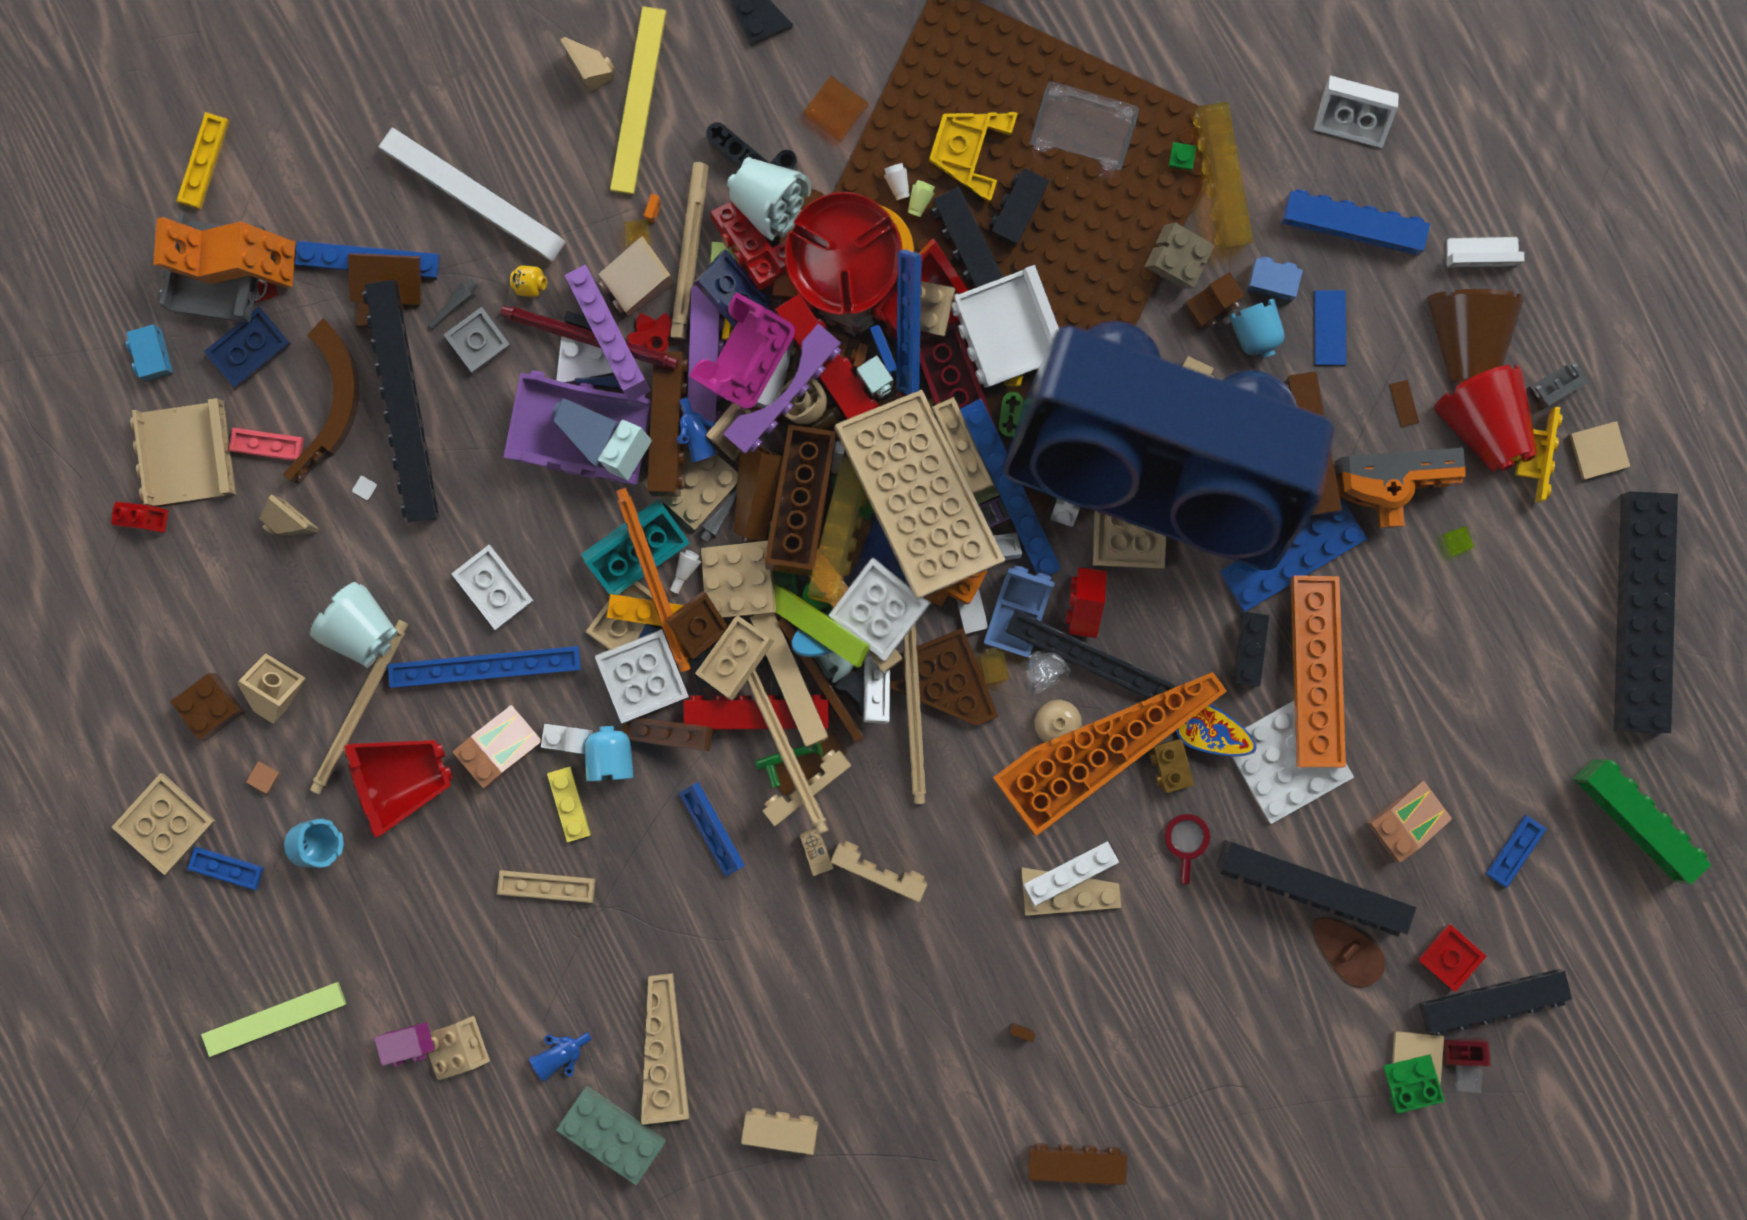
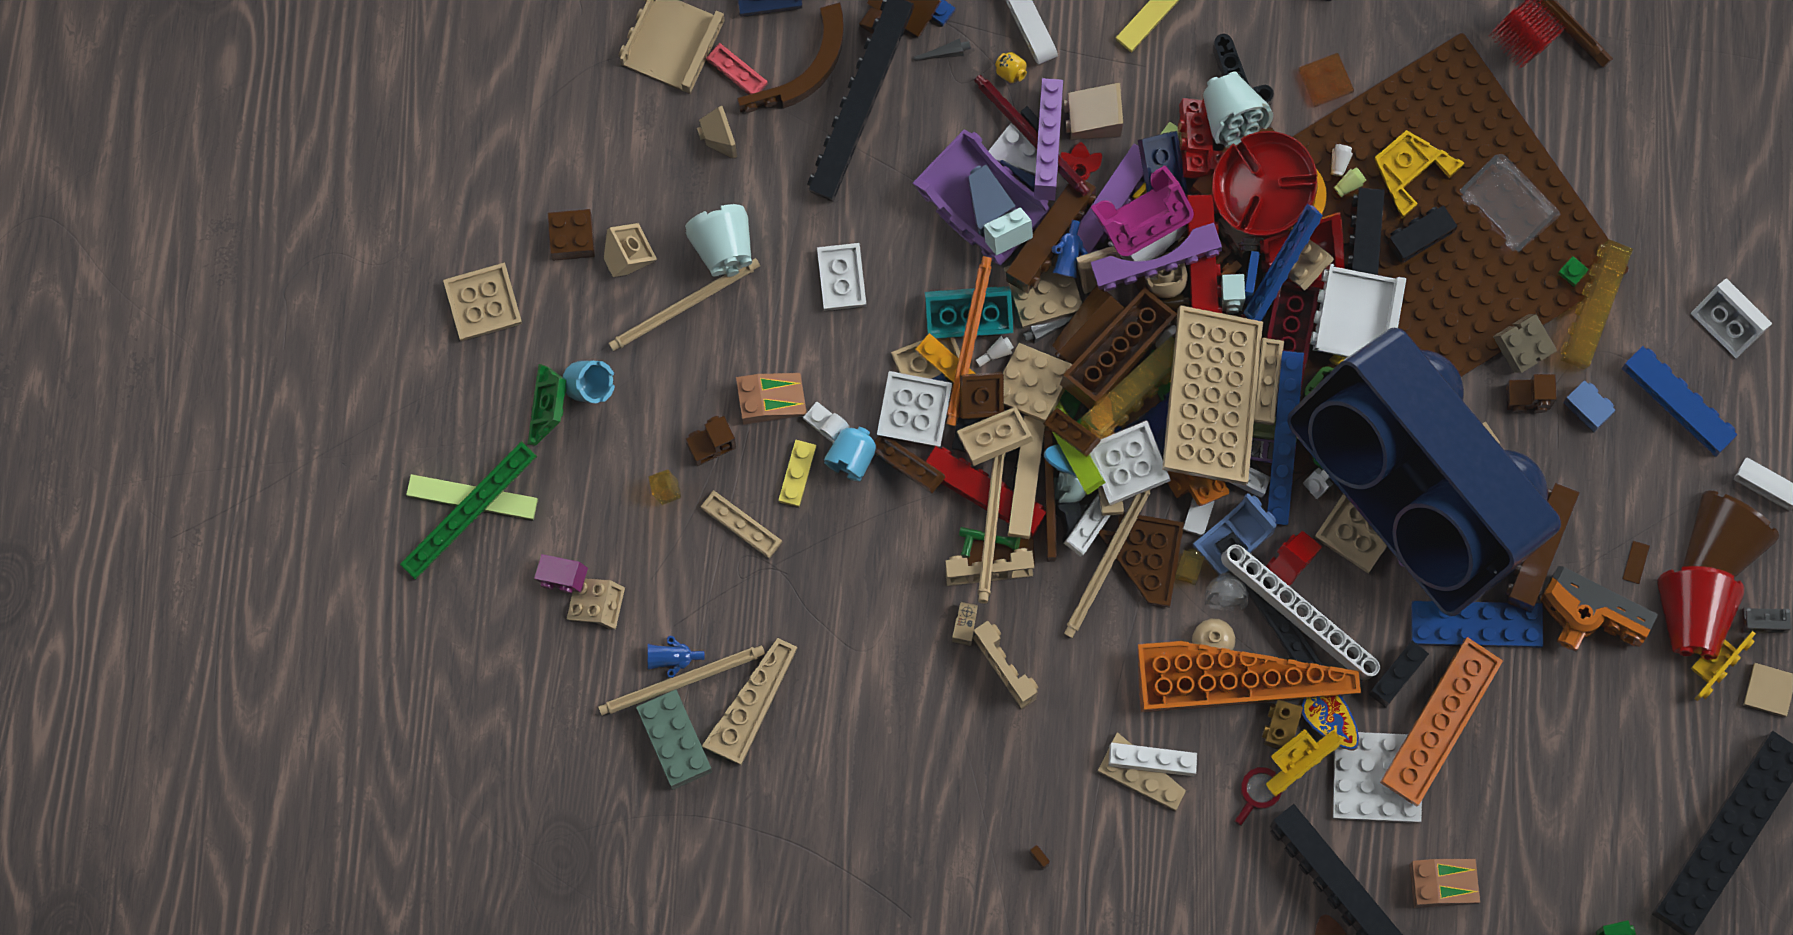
camera: 30 degrees right, 10 degrees down
red bracket [111,502,169,533] -> none
blue tile [187,846,265,891] -> none
nougat tile [246,761,280,794] -> none
red cone [343,740,453,837] -> none
white sticker [352,476,377,500] -> none
blue plate [388,646,581,688] -> none
light grey plate [444,307,511,374] -> none
clear yellow plate [625,219,651,247] -> none
orange tile [644,193,662,223] -> none
tan piece [671,162,709,340] -> none
blue plate [679,782,745,877] -> none
tan brick [741,1108,818,1155] -> none
medium azure cylinder [1228,298,1285,359] -> none
blue piece [1314,290,1346,365] -> none
clear neon green tile [1442,526,1475,556] -> none
none -> green tile [400,441,537,580]
none -> green wing [527,364,566,446]
none -> tan piece [599,645,765,716]
none -> clear yellow brick [648,469,681,505]
none -> reddish brown brick [686,416,736,466]
none -> reddish brown tile [1043,408,1101,457]
none -> white beam [1221,545,1380,680]
none -> yellow bracket [1266,729,1343,796]

